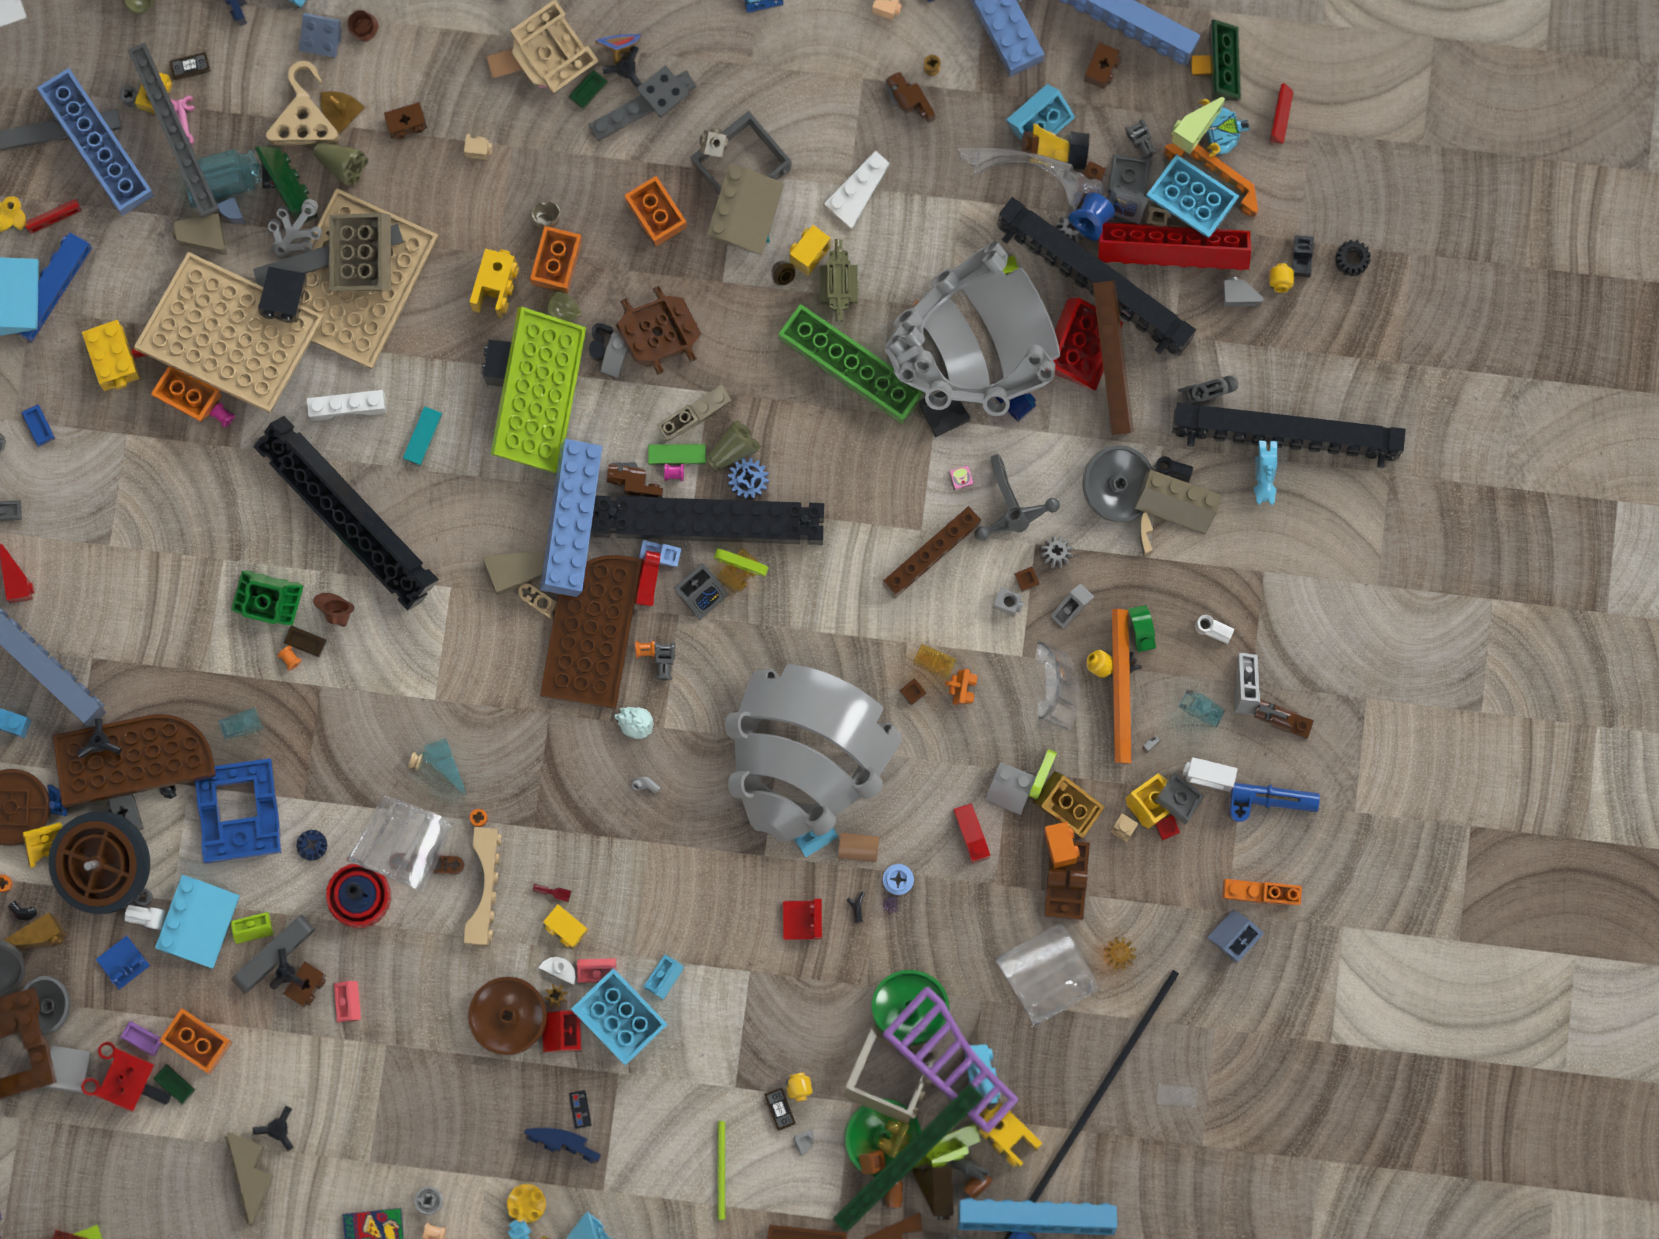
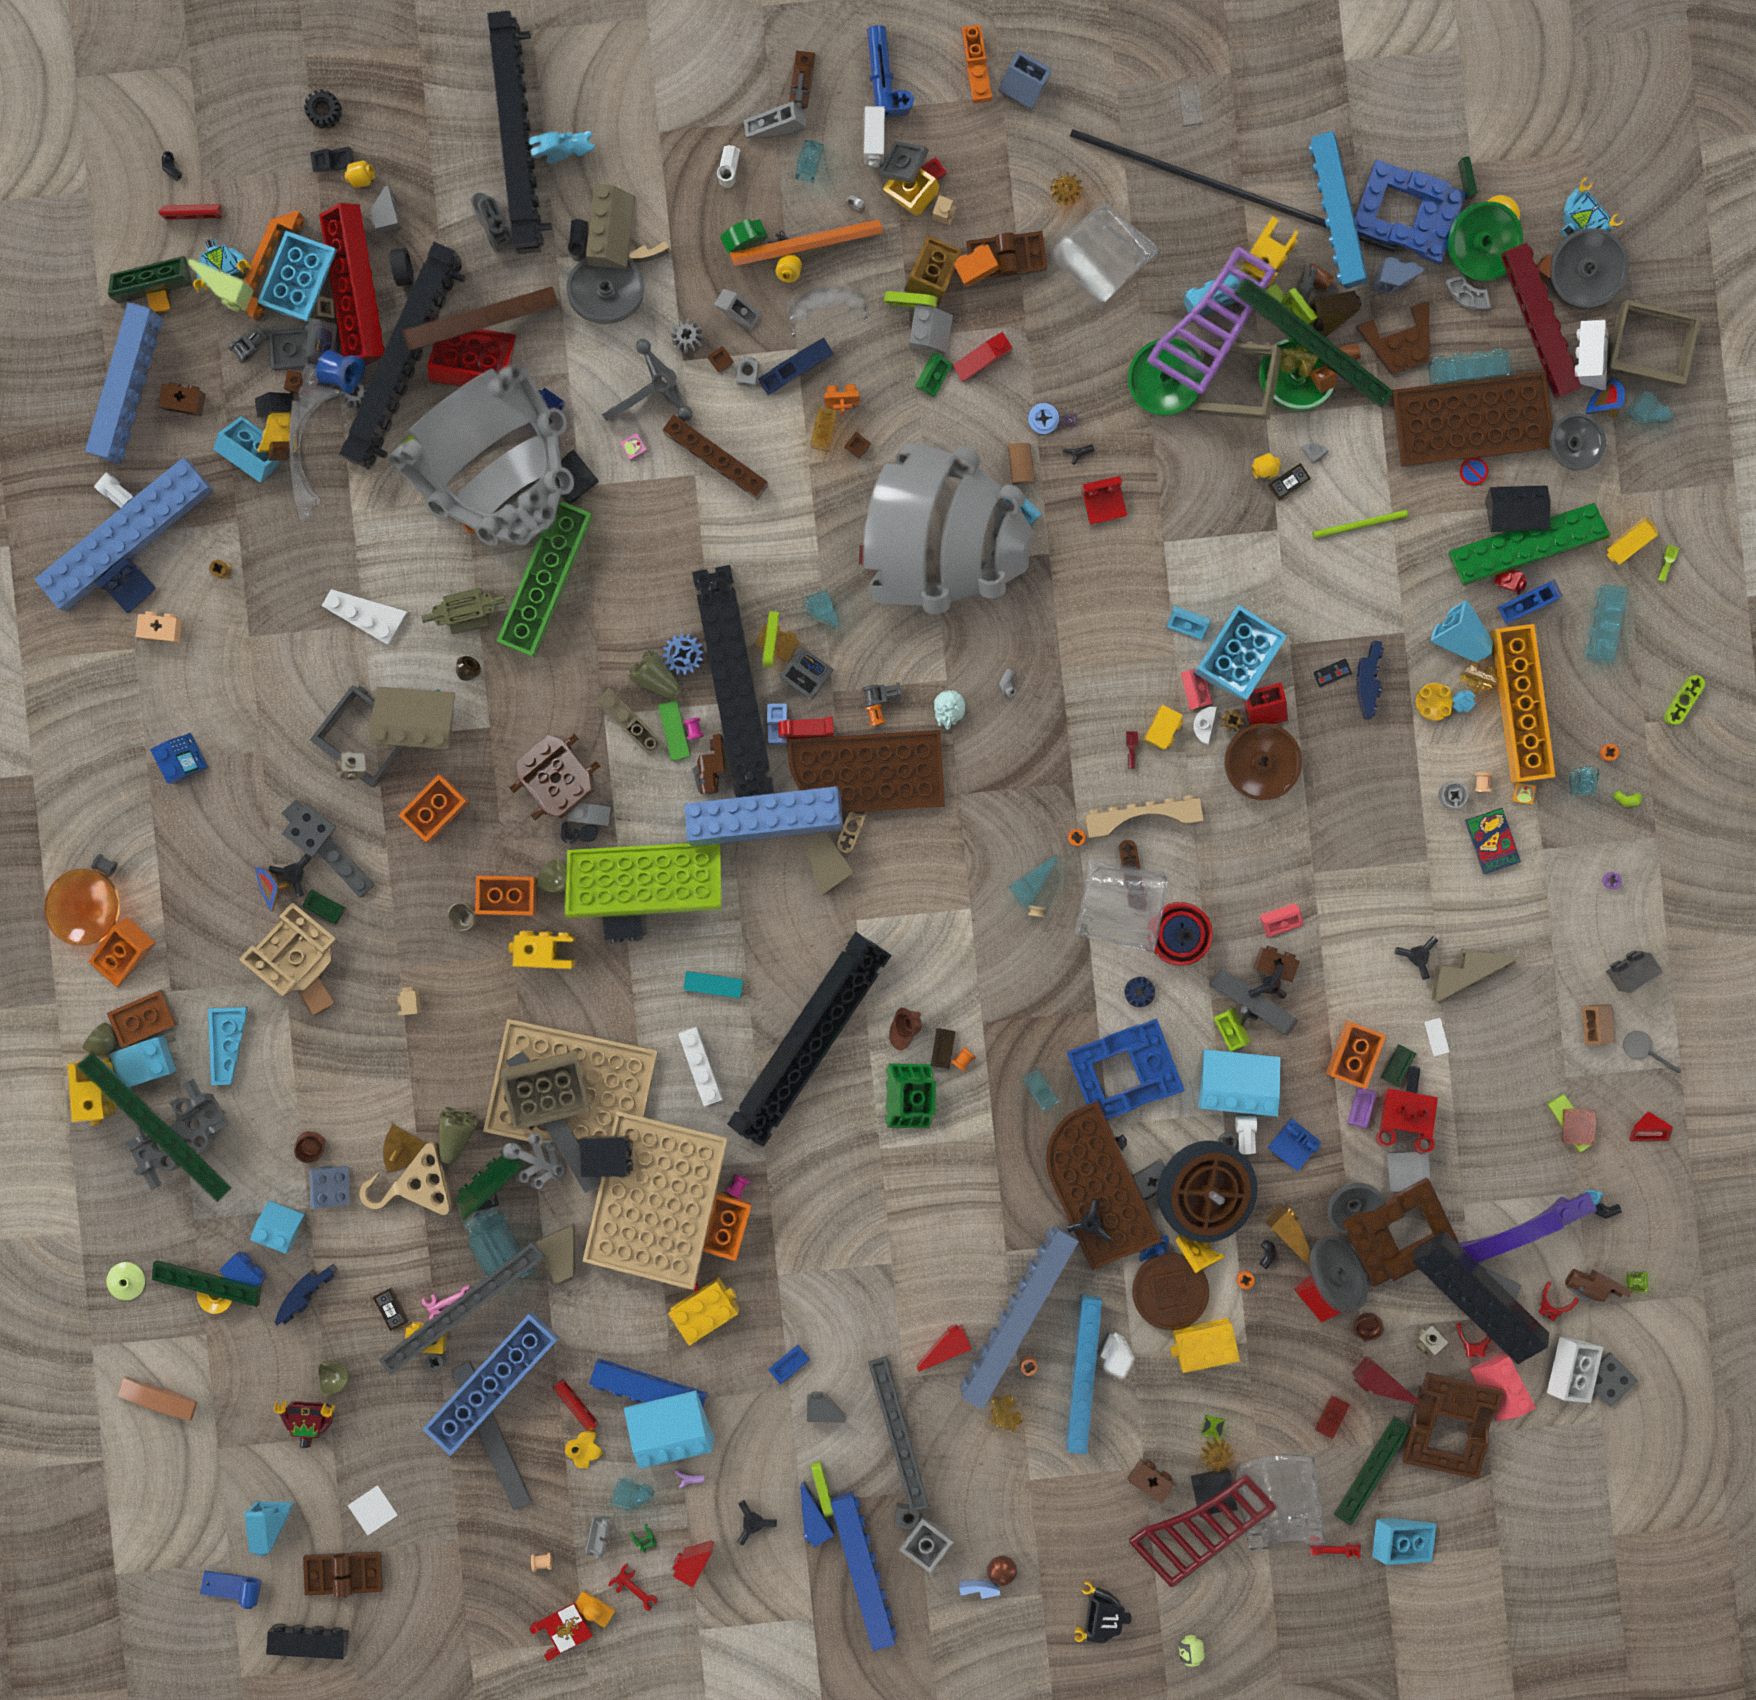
camera: 100 degrees left, 10 degrees up
sand blue brick [217,197,245,224] -> none
reddish brown brick [384,102,427,139] -> none
yellow brick [789,225,831,276] -> none
reddish brown plate [885,72,935,123] -> none
none -> black arm [161,151,182,181]
none -> black tyre [390,248,414,286]
none -> dark blue slope [758,338,834,396]
none -> clear light blue slope [803,590,839,629]
none -> green slope [915,353,953,397]
none -> black bar [1240,1006,1258,1026]
none -> white sticker [1424,1018,1450,1056]

